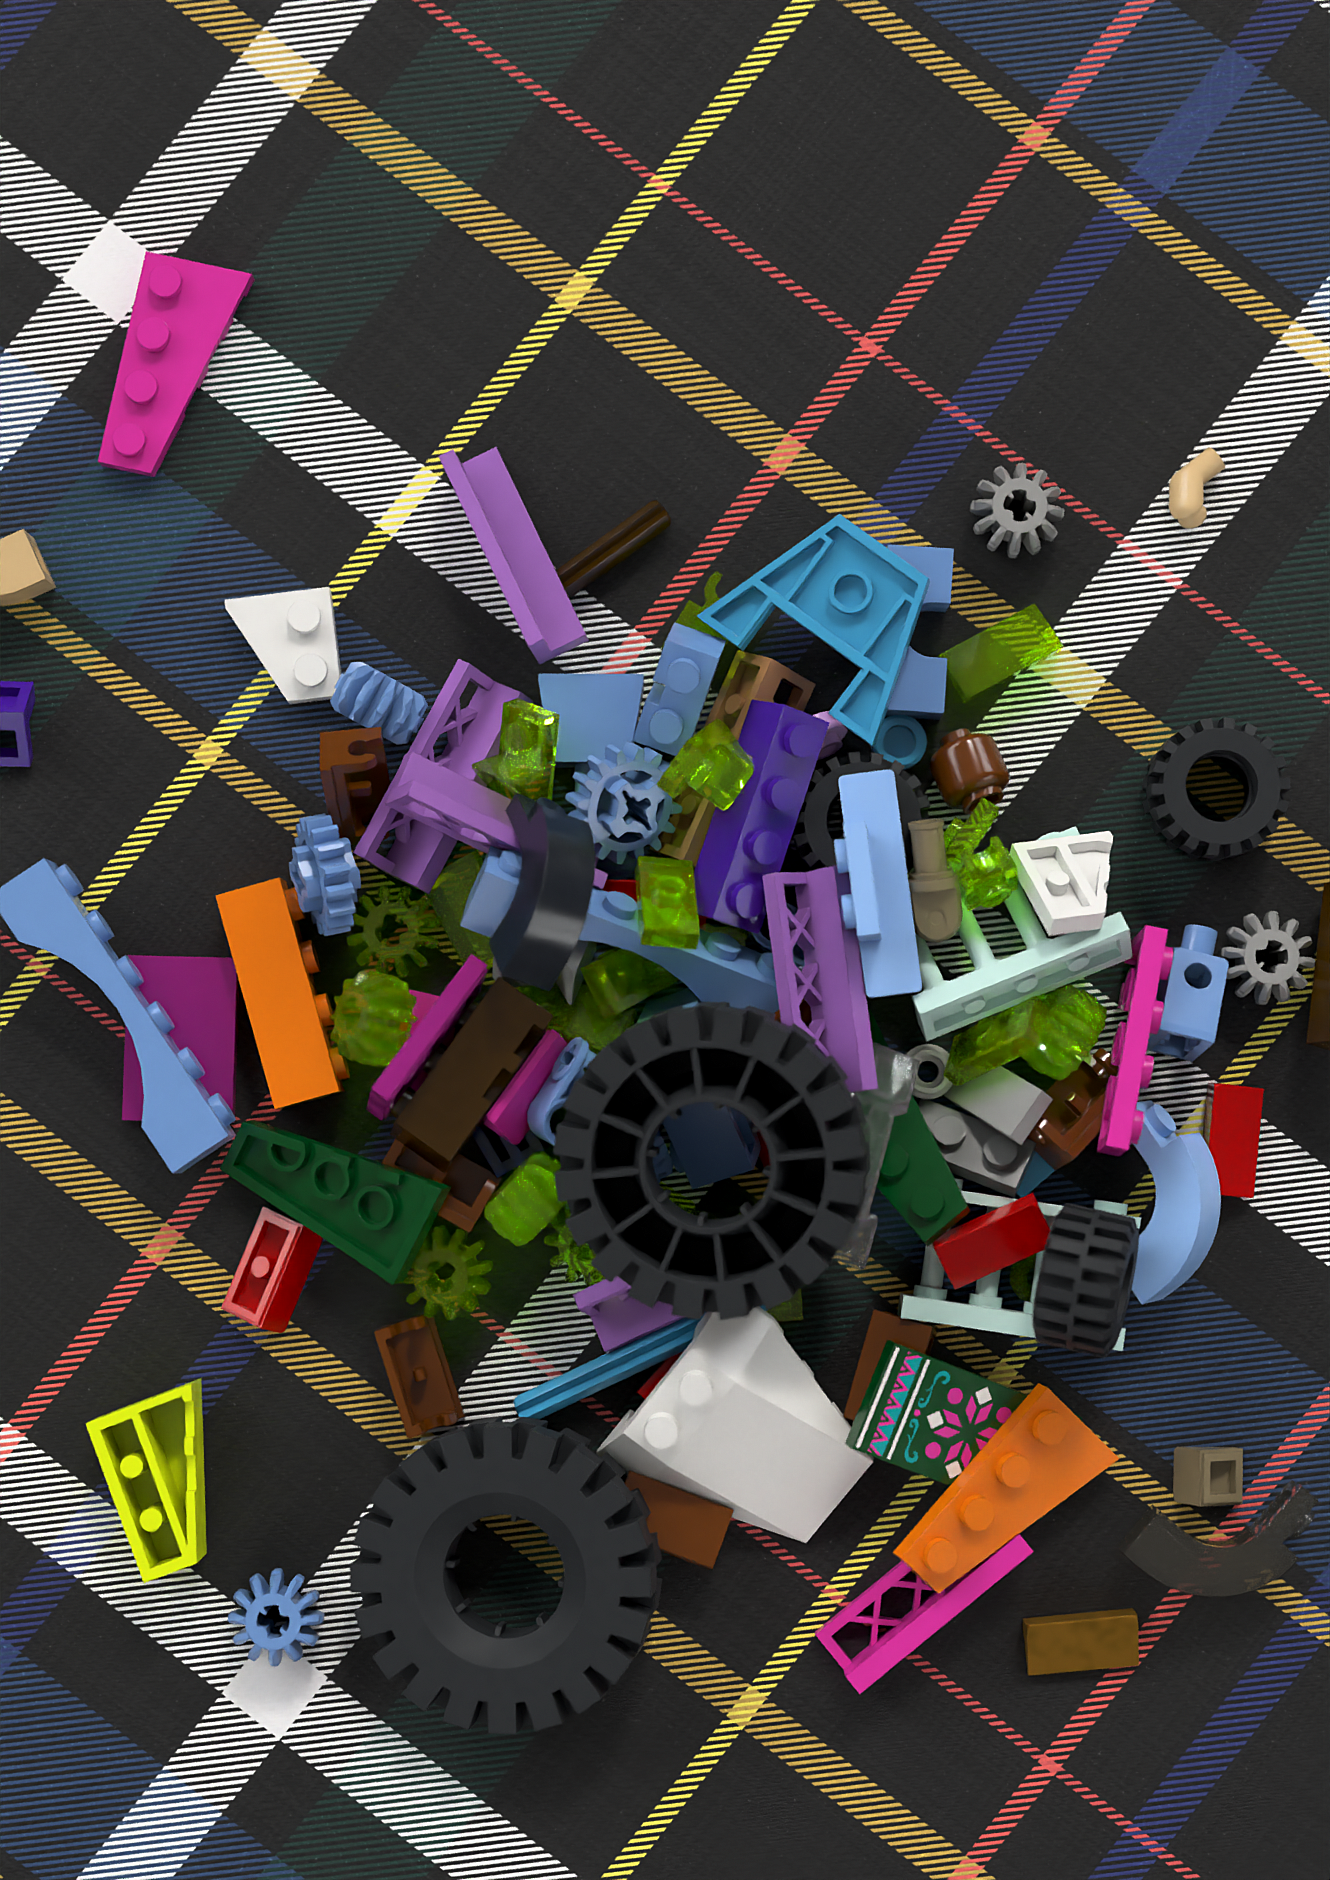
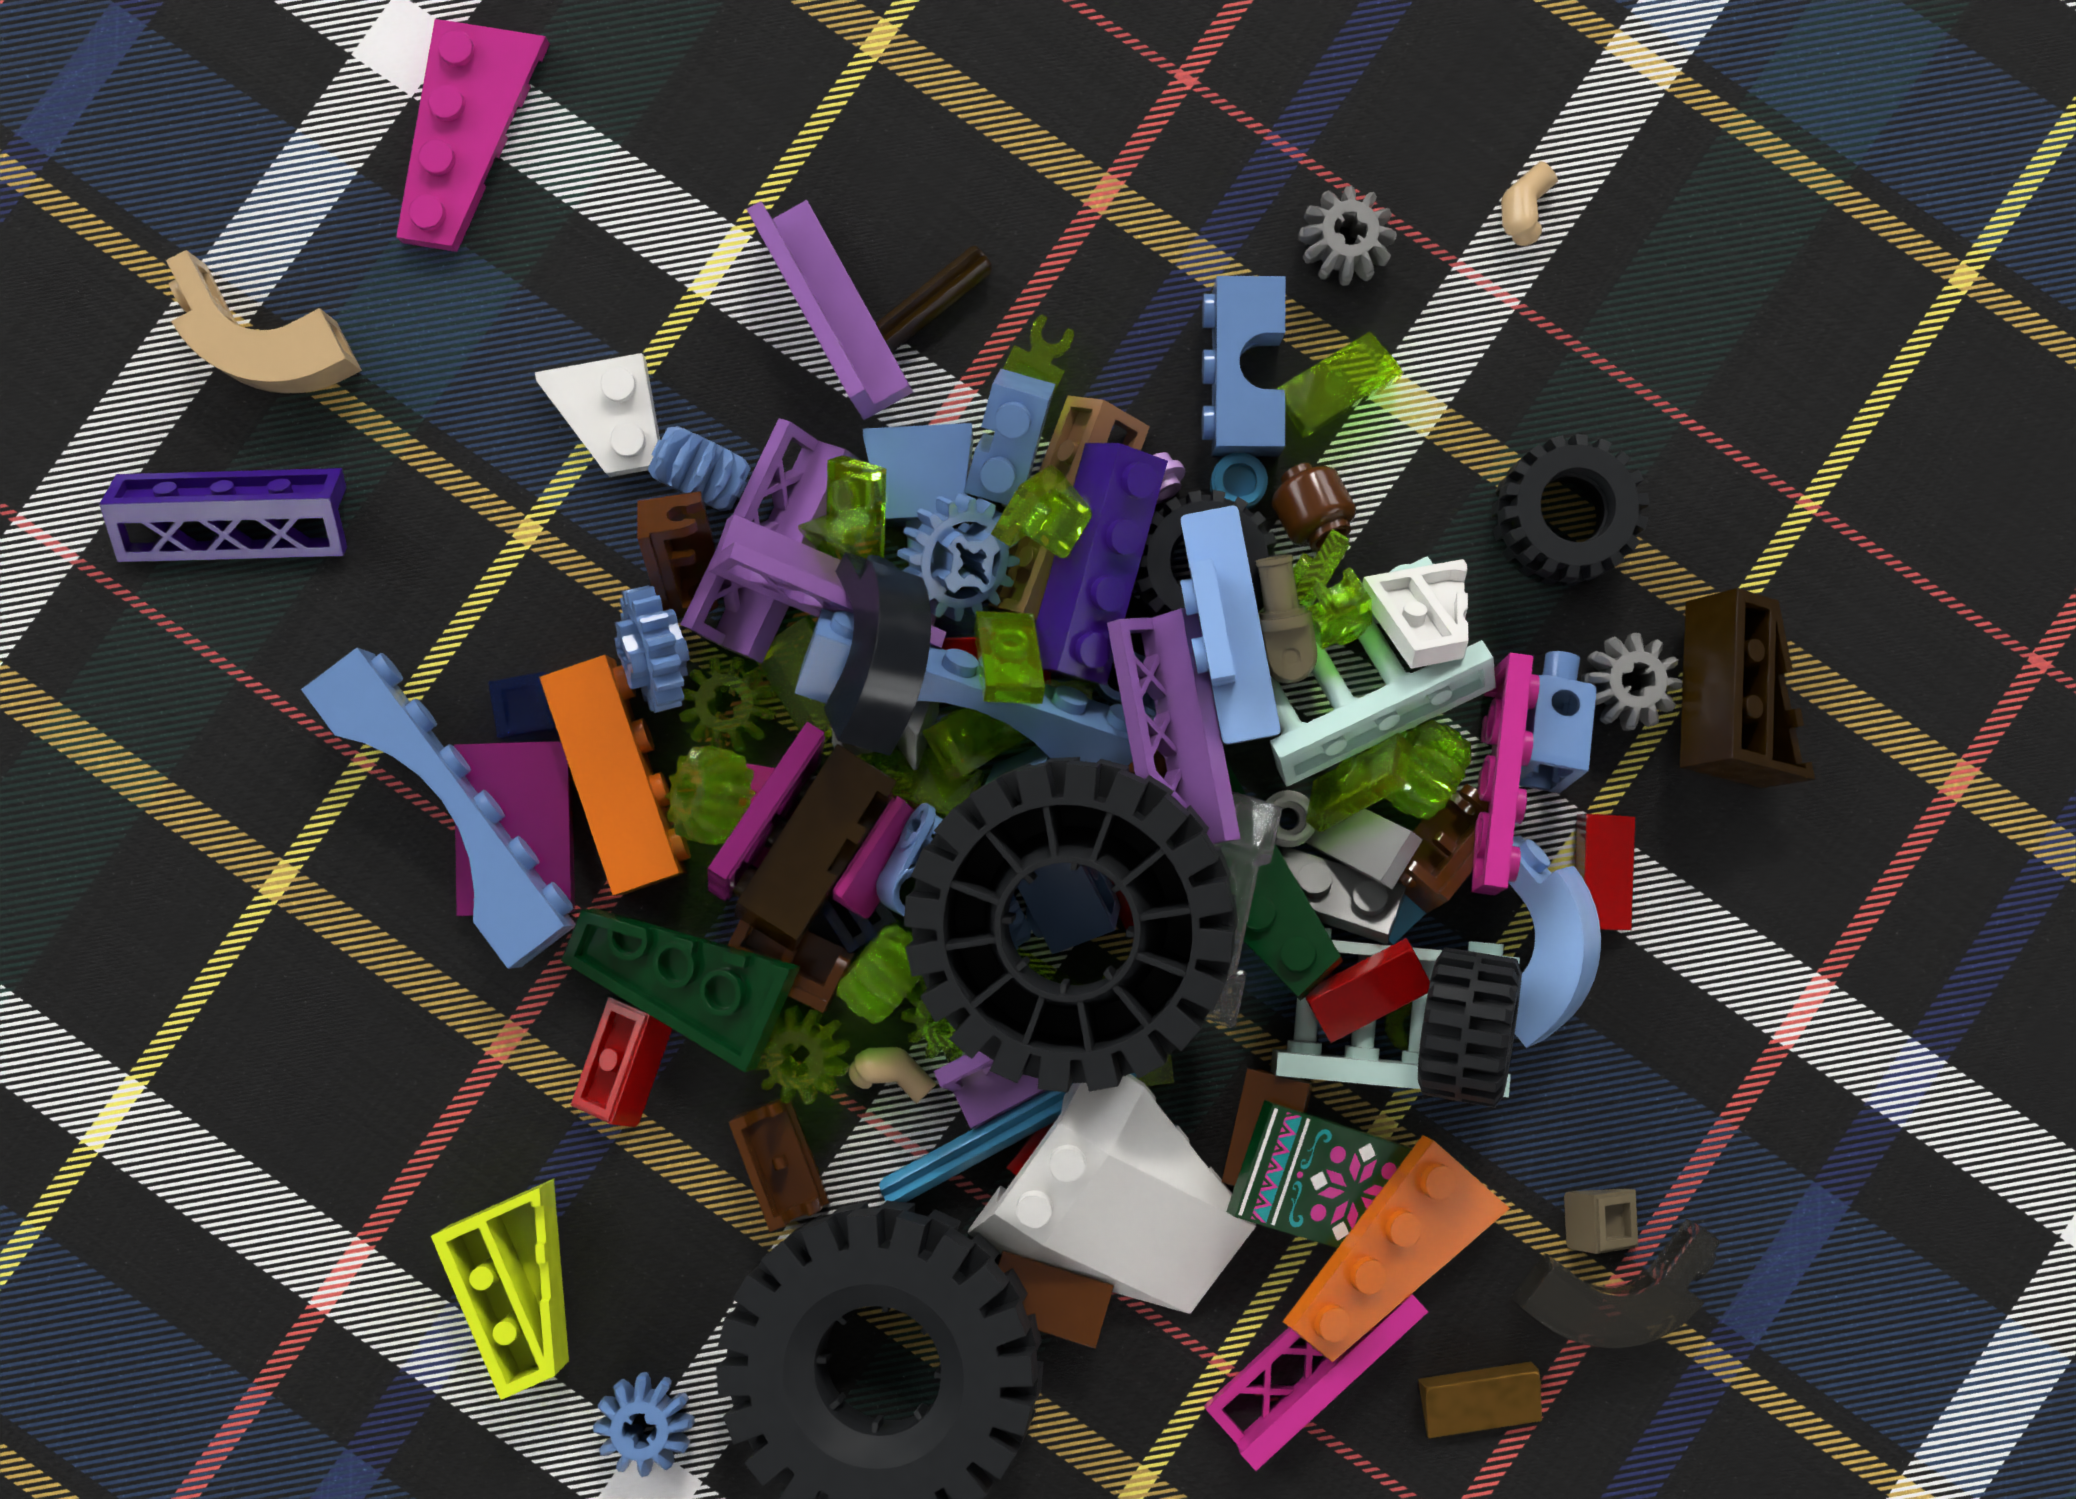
camera: 10 degrees left, 0 degrees up
dark azure wing [697,514,930,748] -> none
none -> clear blue tile [488,672,557,739]
none -> tan arm [849,1047,937,1104]

